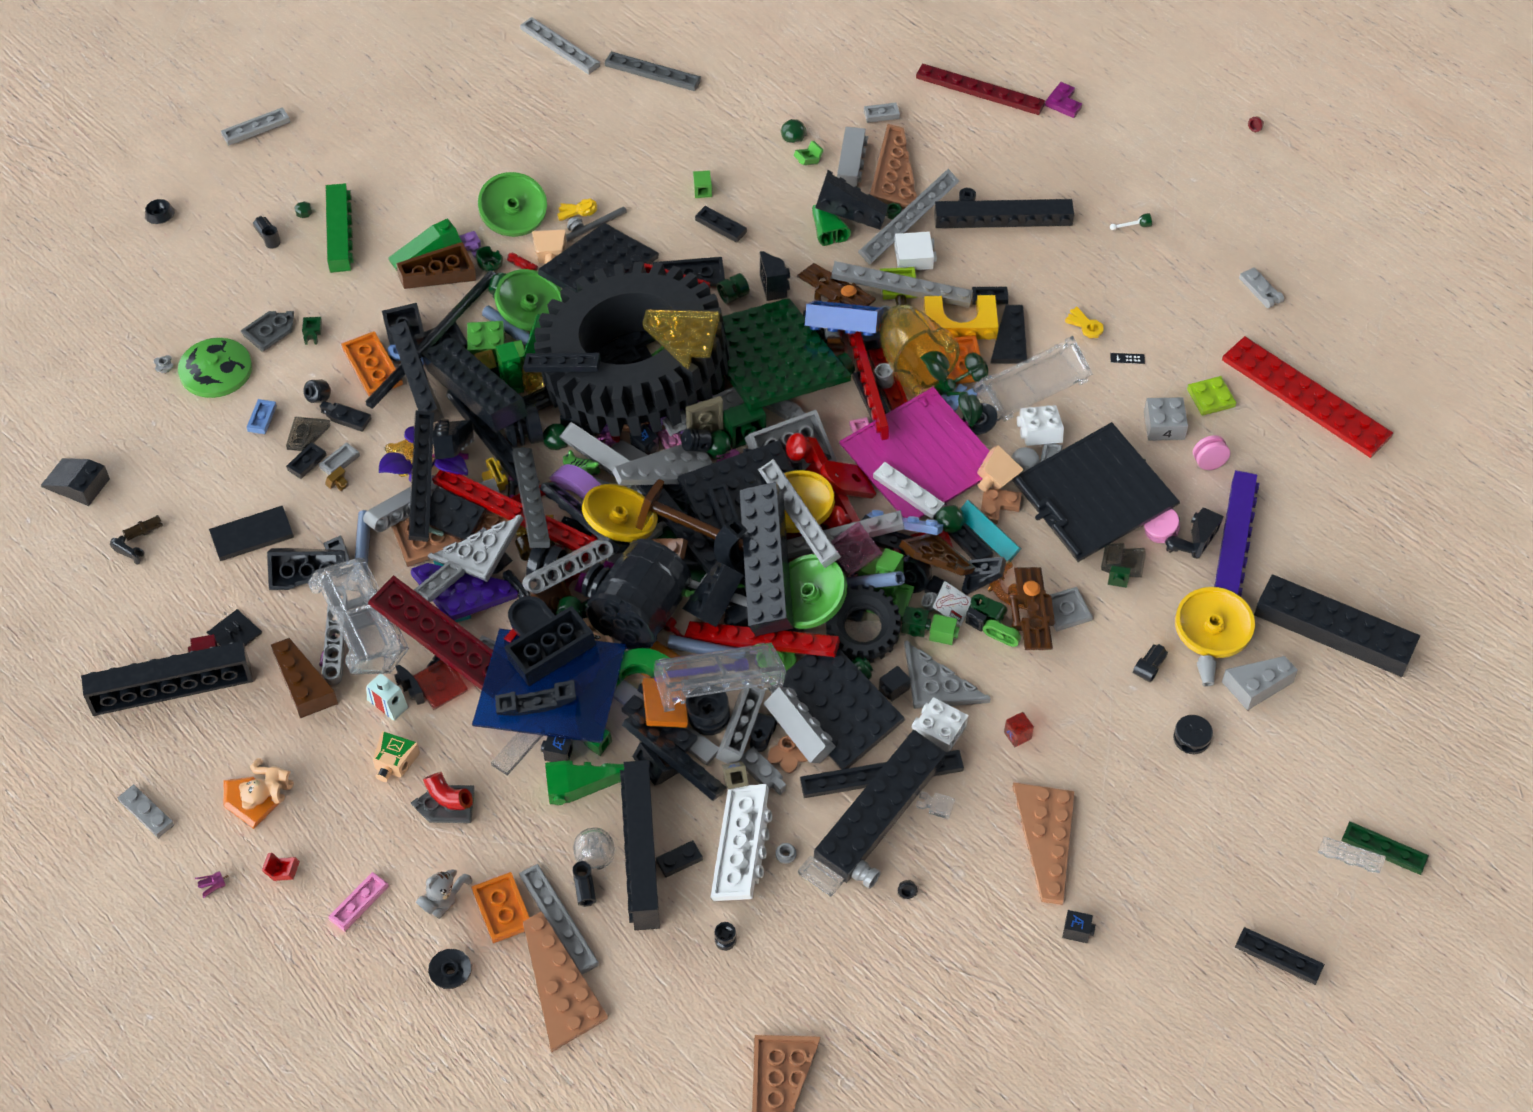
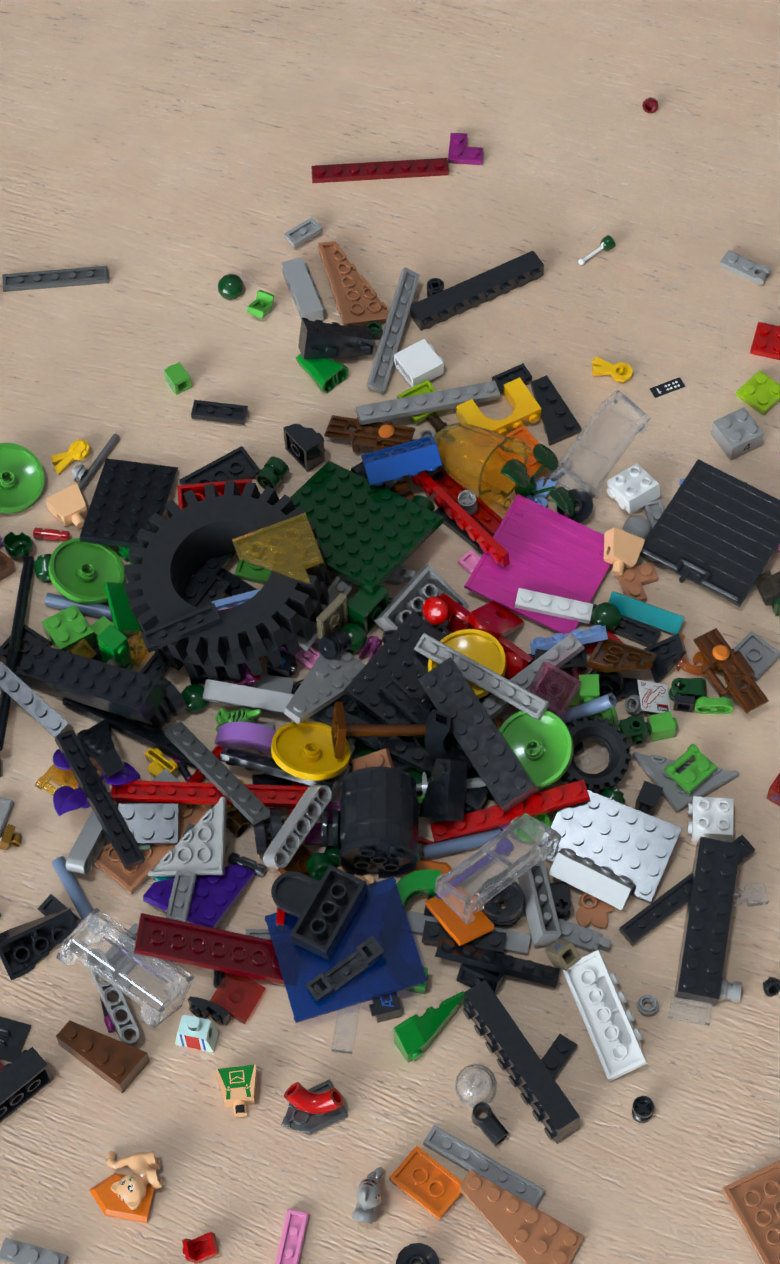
camera: 25 degrees left, 5 degrees up
none -> bright green plate [664,744,717,794]

